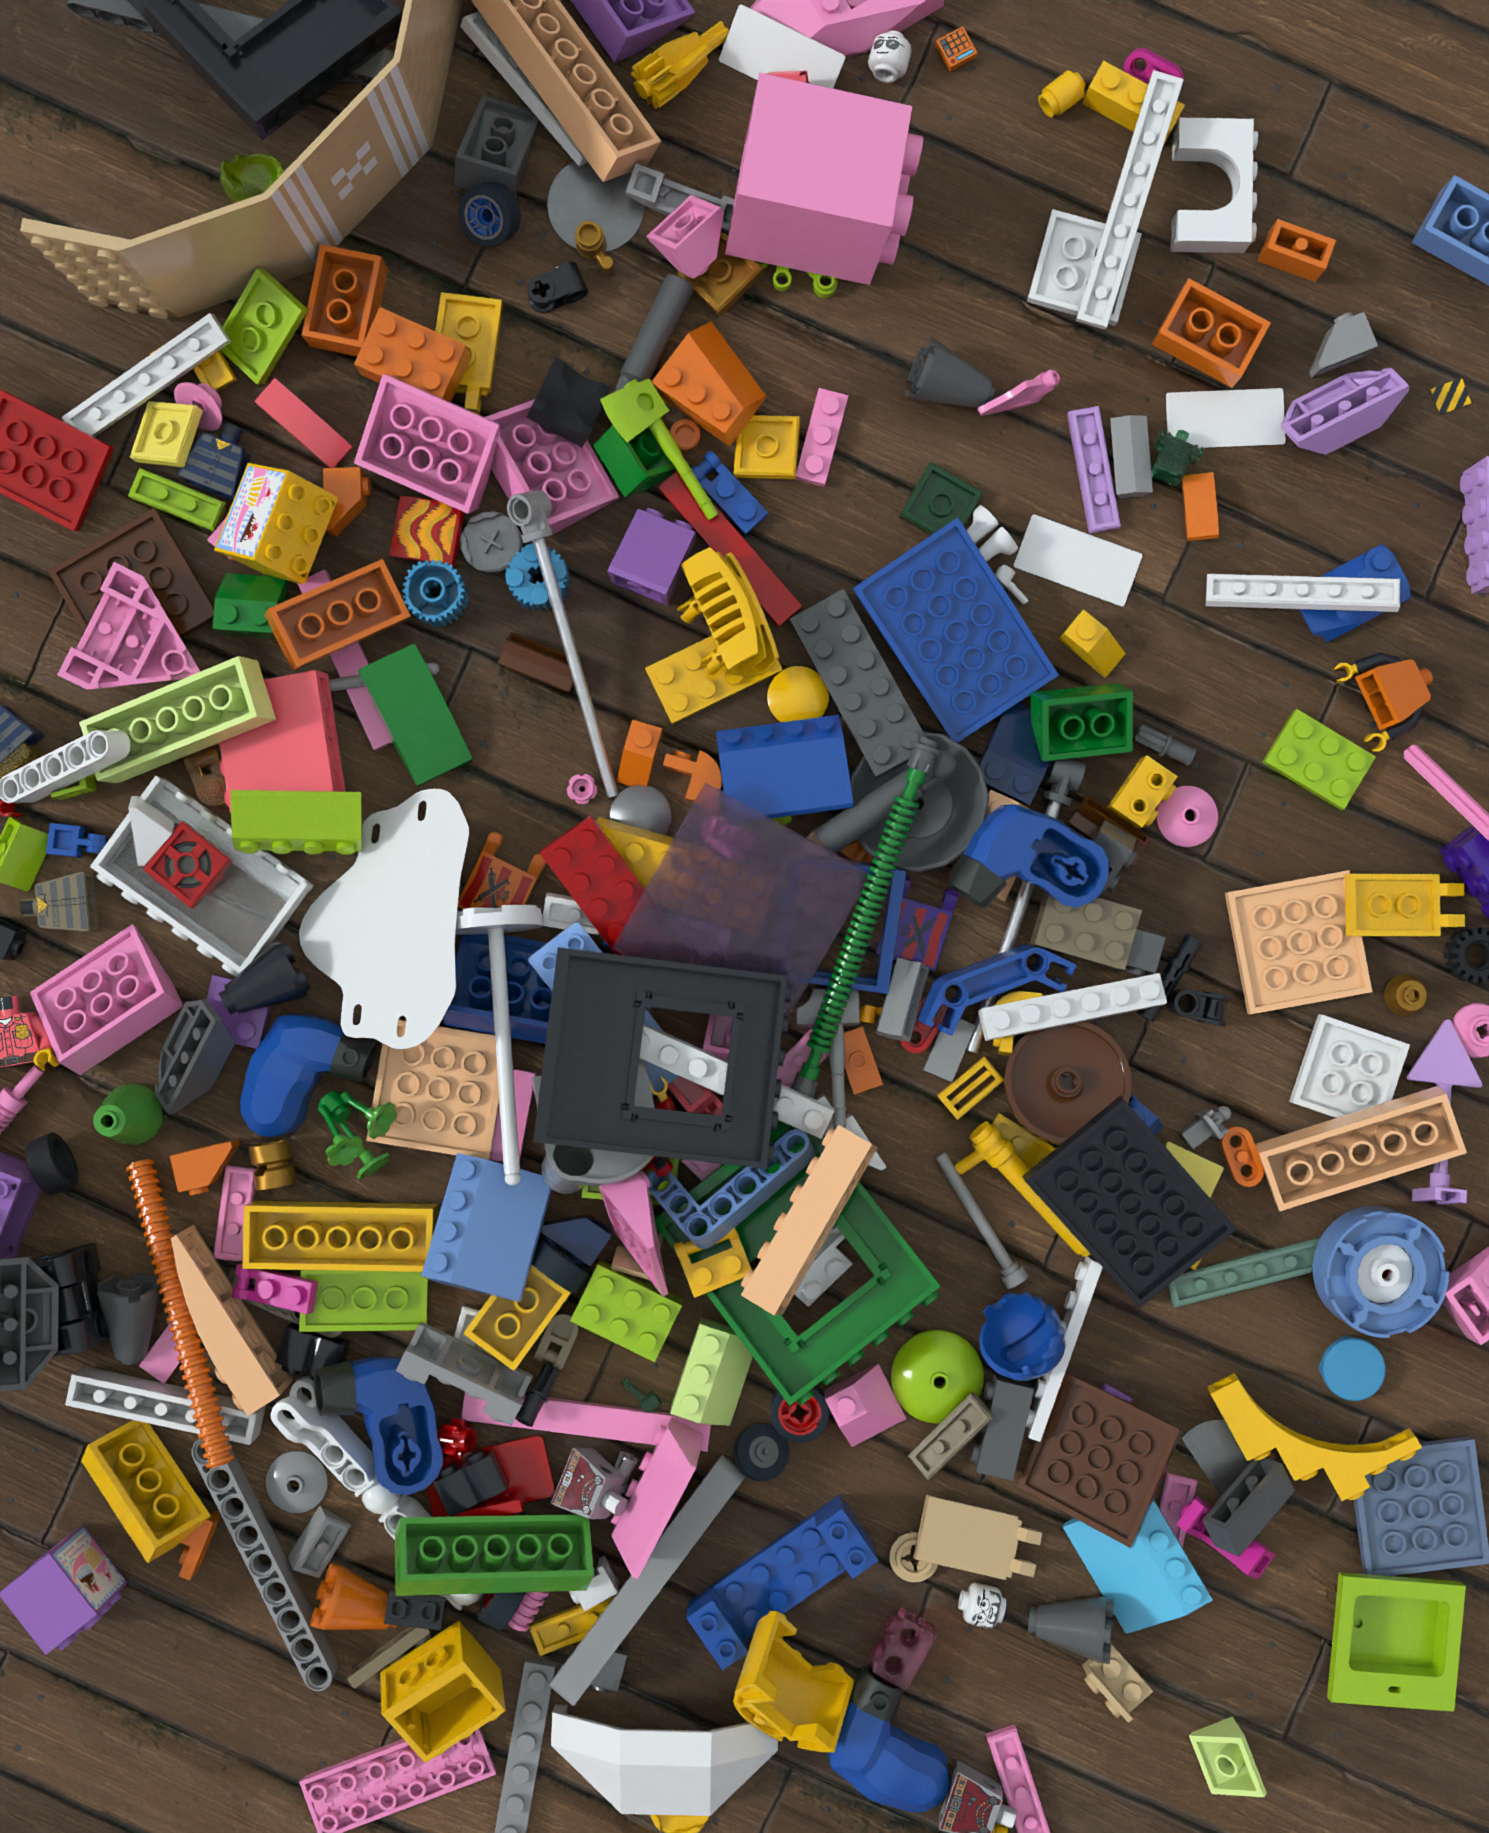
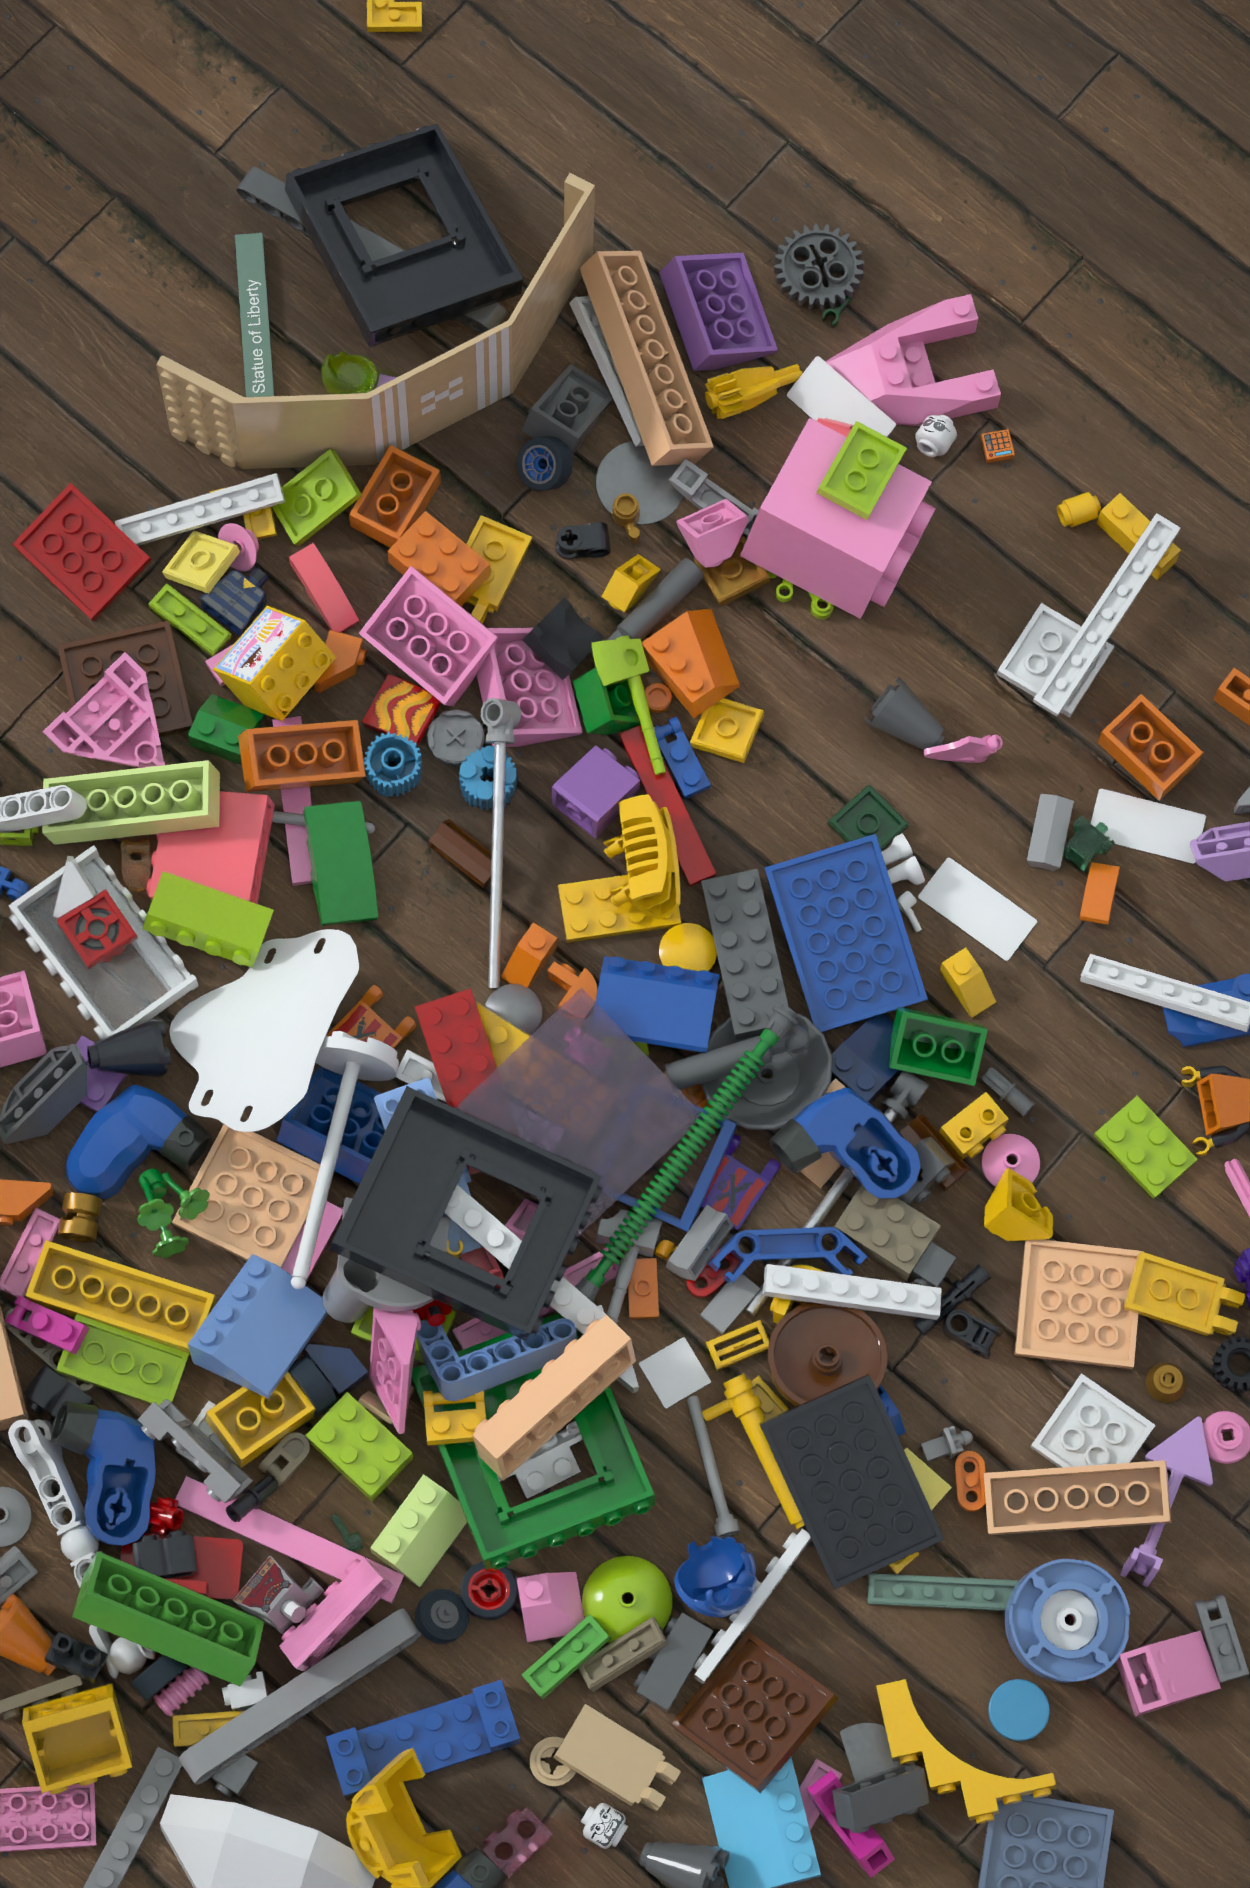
camera: 15 degrees right, 15 degrees down
bright pink plate [567,774,597,804] -> none
bright pink plate [795,388,849,487] -> none
lavender tile [1067,406,1121,534] -> none
dark pink plate [1124,48,1184,87] -> none
white arch [1171,117,1258,253] -> none
none -> sand green tile [235,233,274,397]
none -> bright green plate [522,1614,611,1699]
none -> yellow slope [601,554,661,612]
none -> white sticker [639,1337,711,1408]
none -> lime plate [816,421,907,520]
none -> yellow slope [984,1167,1053,1241]

